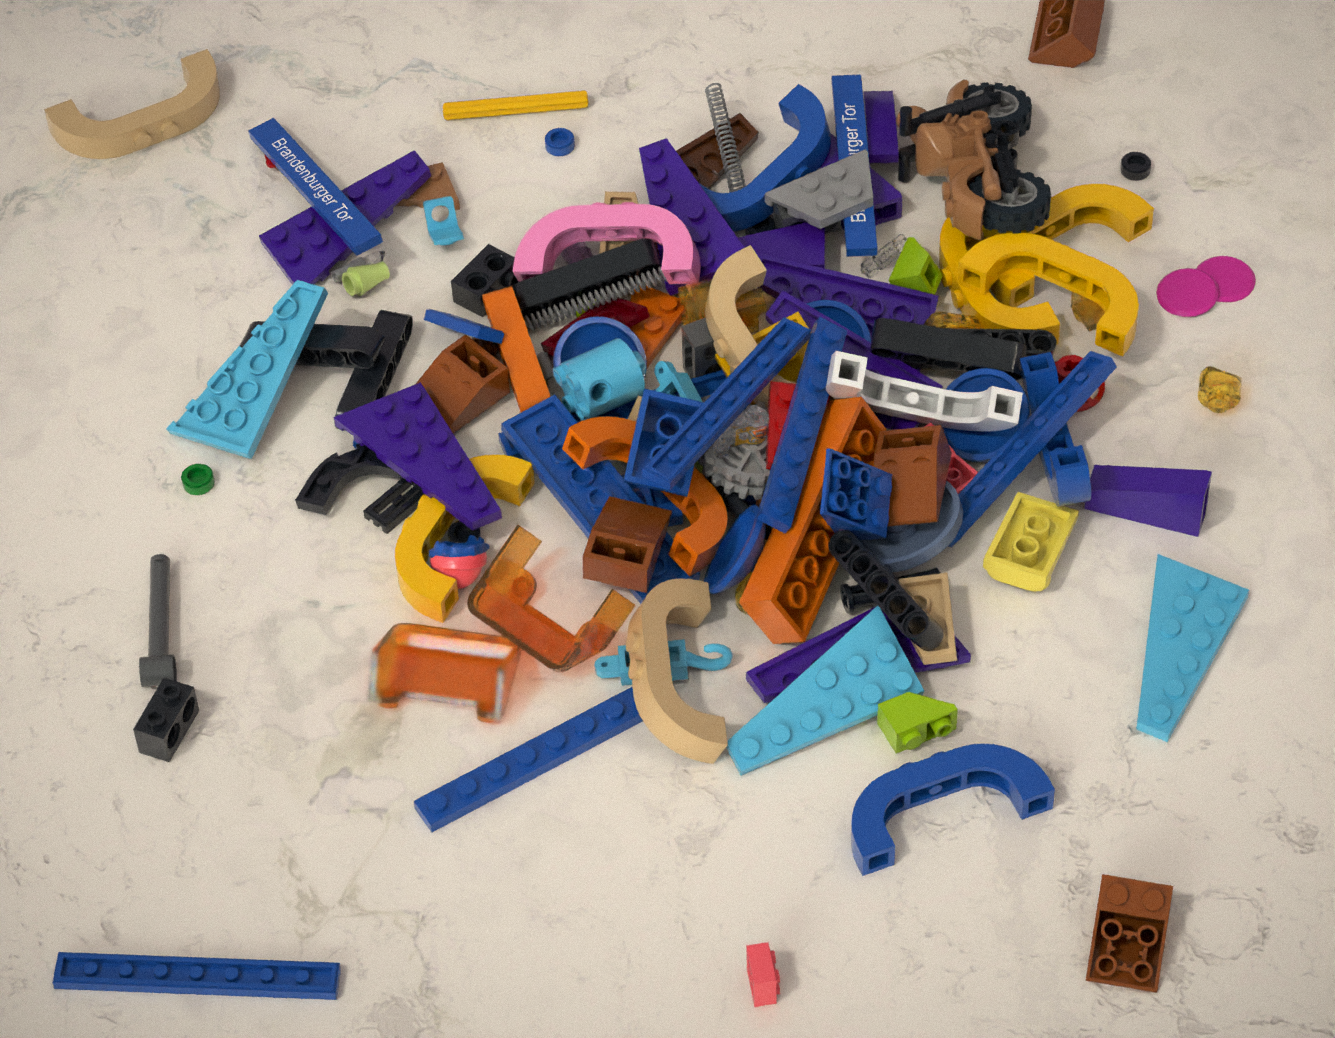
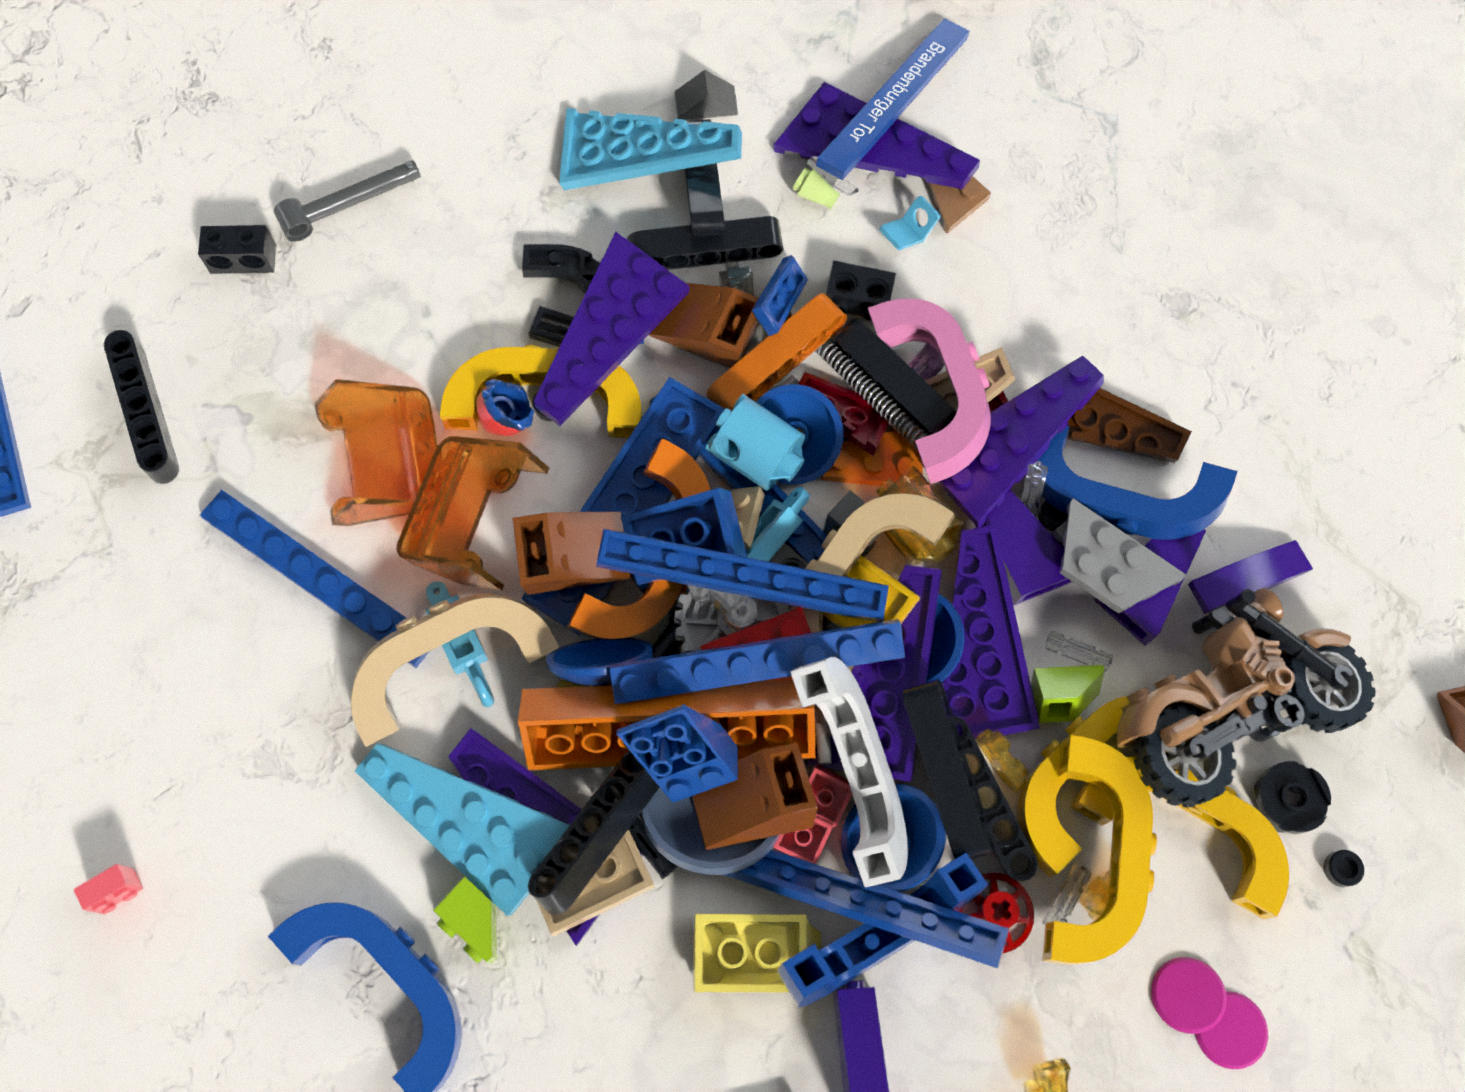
camera: 60 degrees right, 20 degrees up
green tile [181,464,215,495] -> none
yellow axle [443,90,588,120] -> none
blue tile [545,128,575,156] -> none
light grey piece [705,83,746,192] -> none
blue tile [831,74,878,257] -> none
none -> black beam [104,330,179,484]
none -> dark grey slope [675,70,738,120]
none -> clear smoke tile [719,262,754,295]
none -> clear axle [1020,461,1048,516]
none -> clear axle [1043,864,1091,926]
none -> black plate [1254,761,1331,834]

